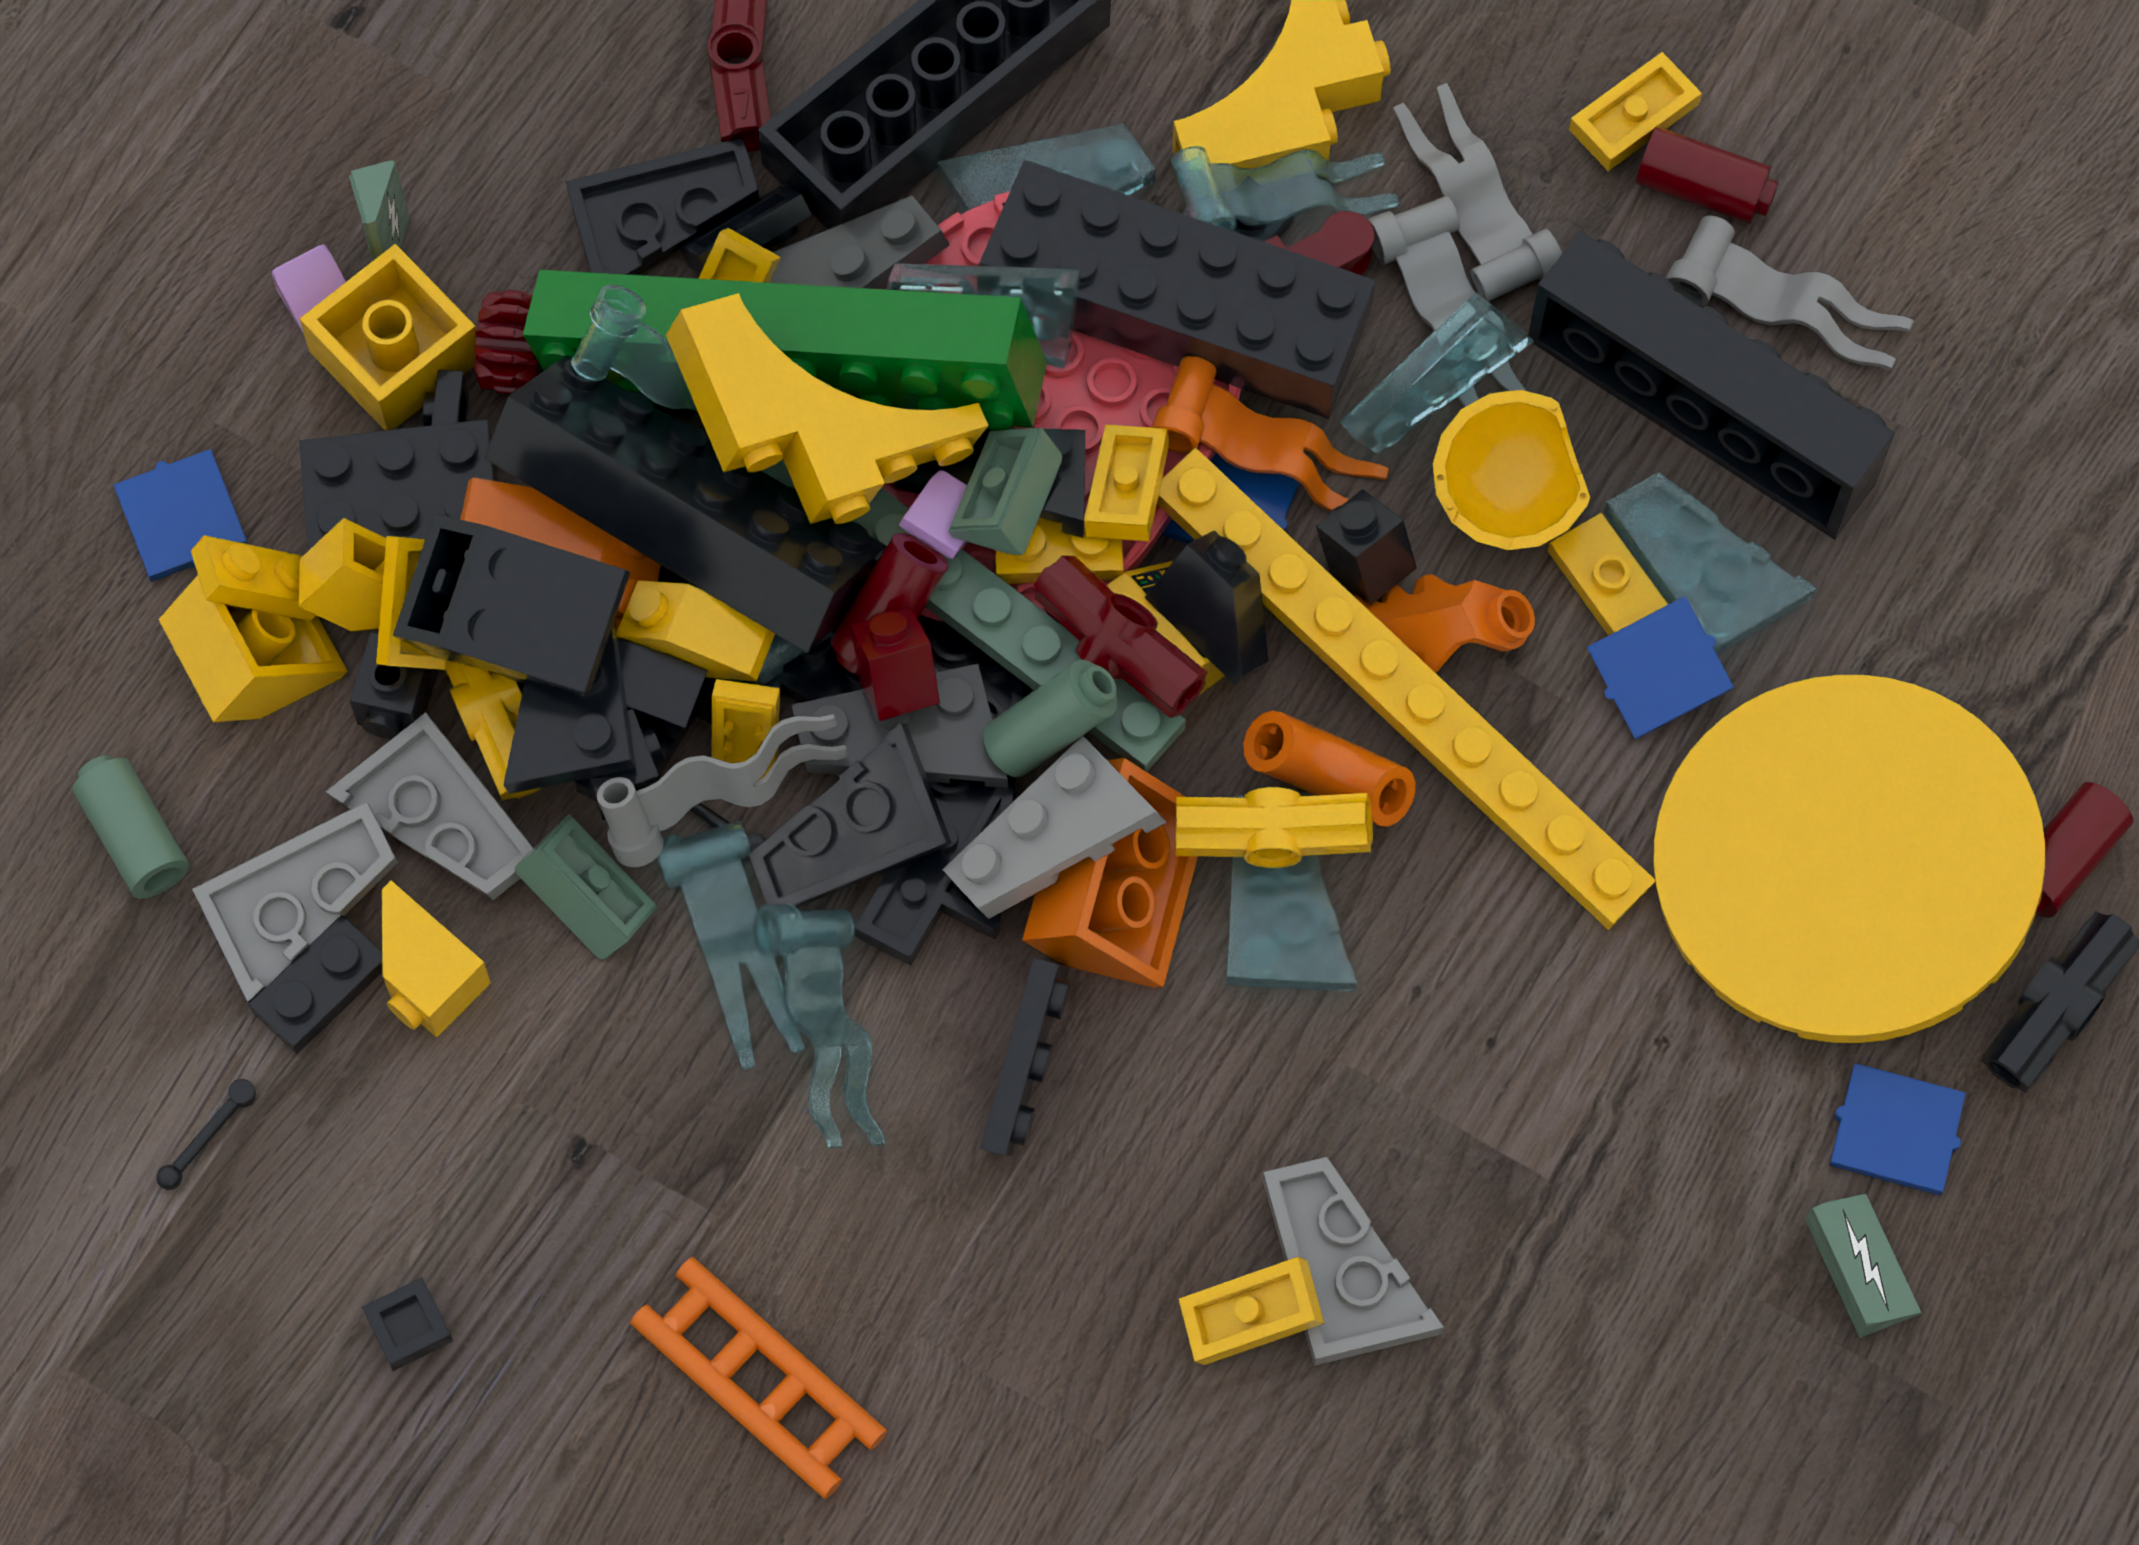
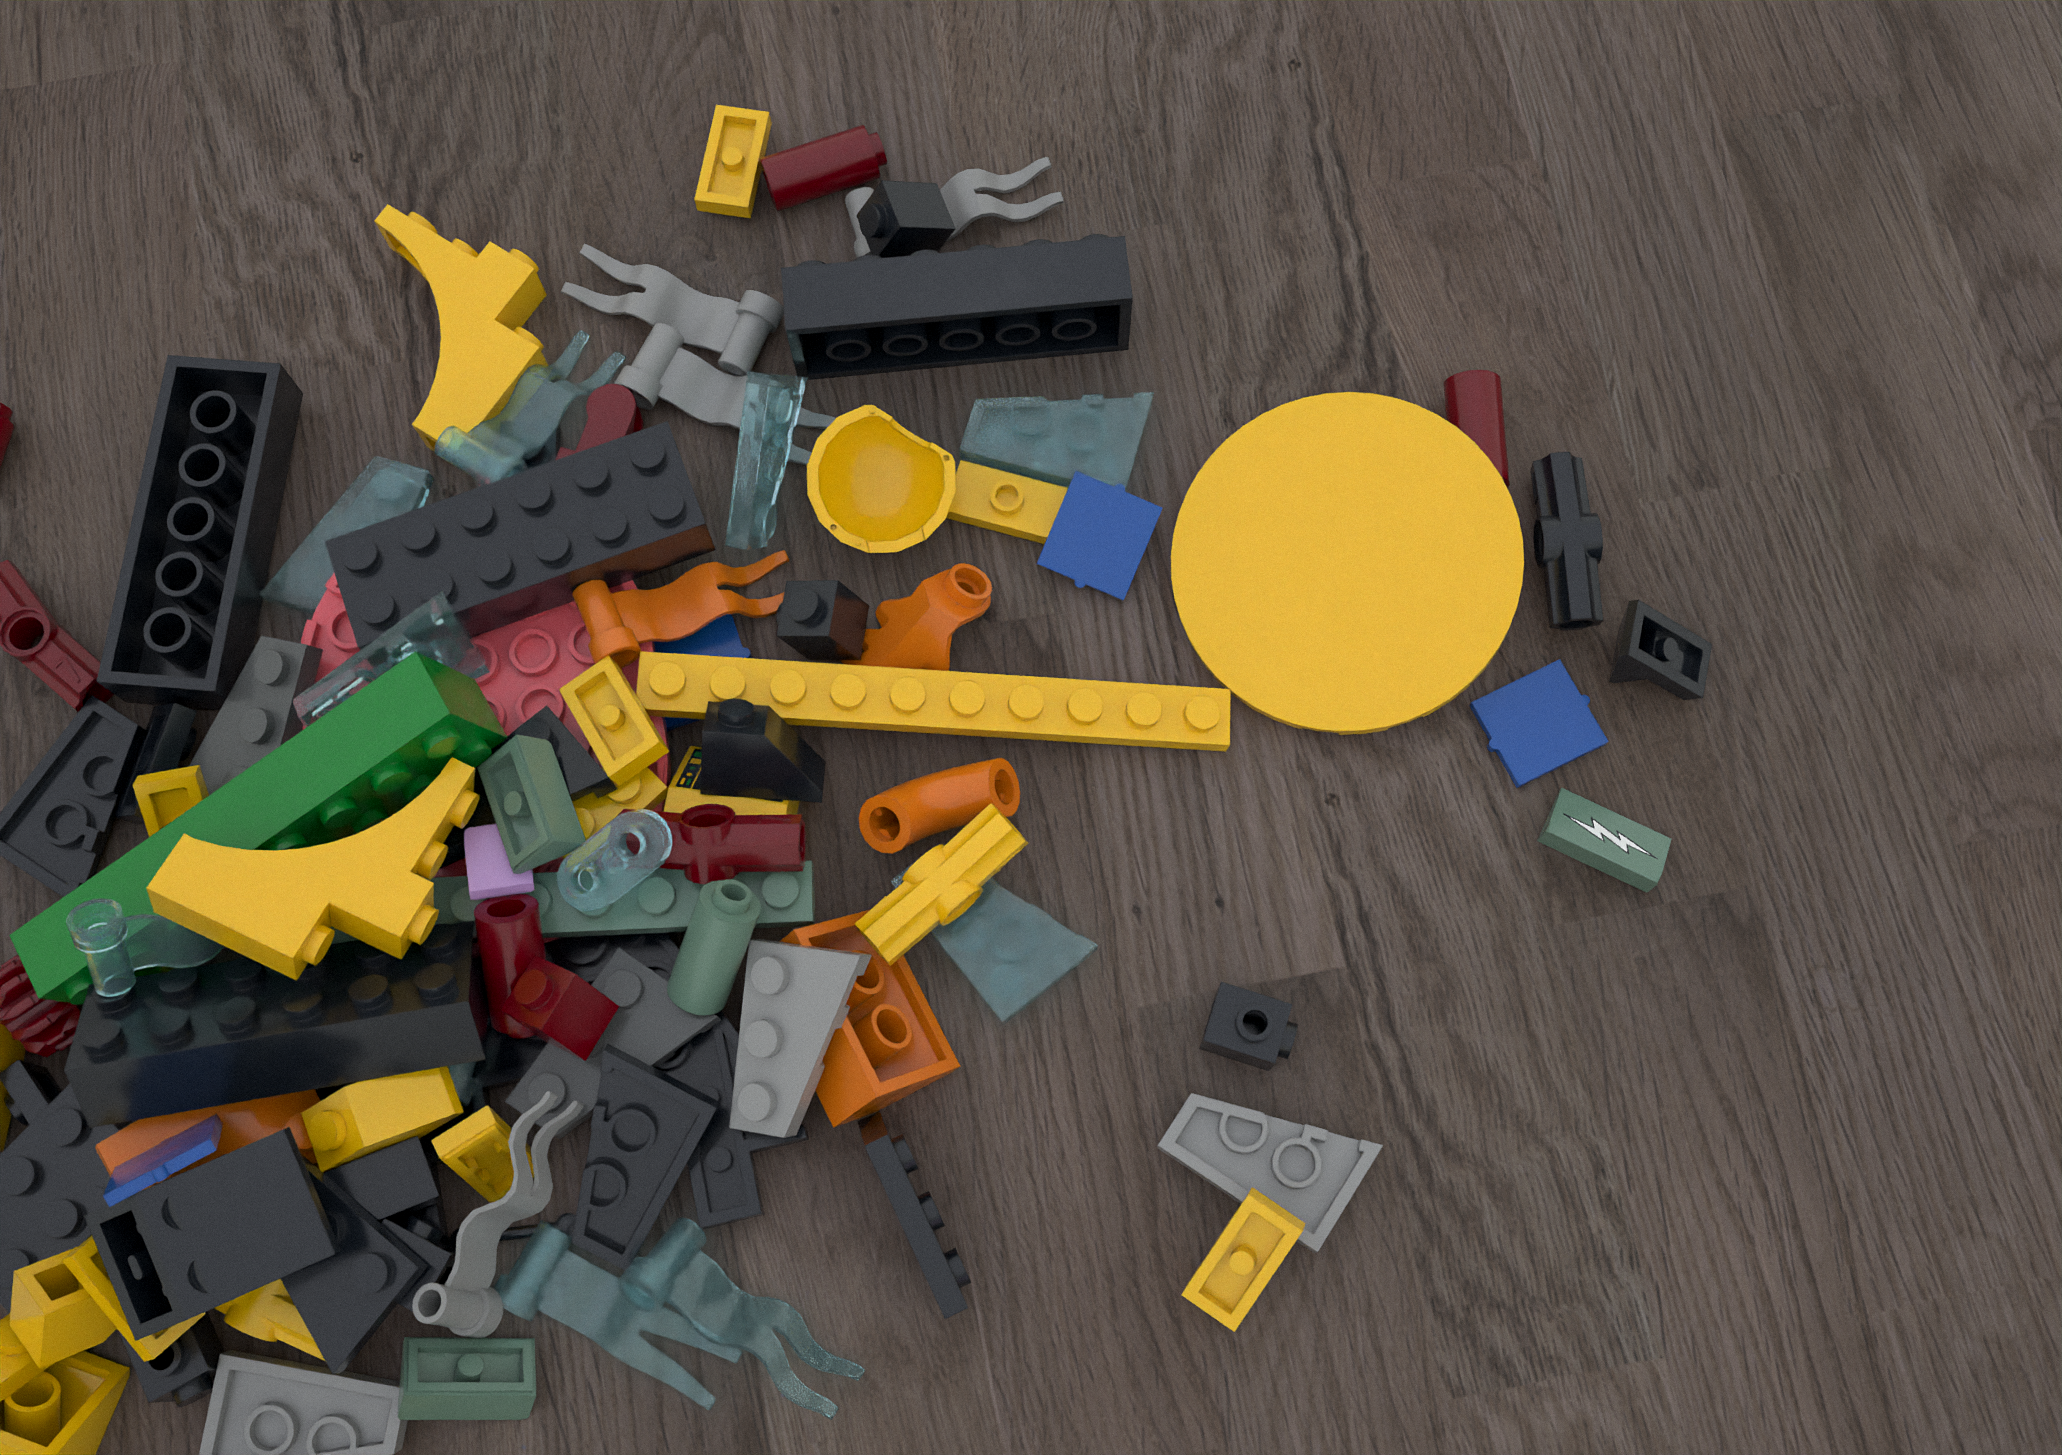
camera: 40 degrees left, 5 degrees up
none -> blue piece [103,1114,223,1207]
none -> clear light blue plate [557,809,672,911]
none -> black brick [856,180,956,258]
none -> black brick [1199,981,1298,1071]
none -> black slope [1609,599,1712,700]

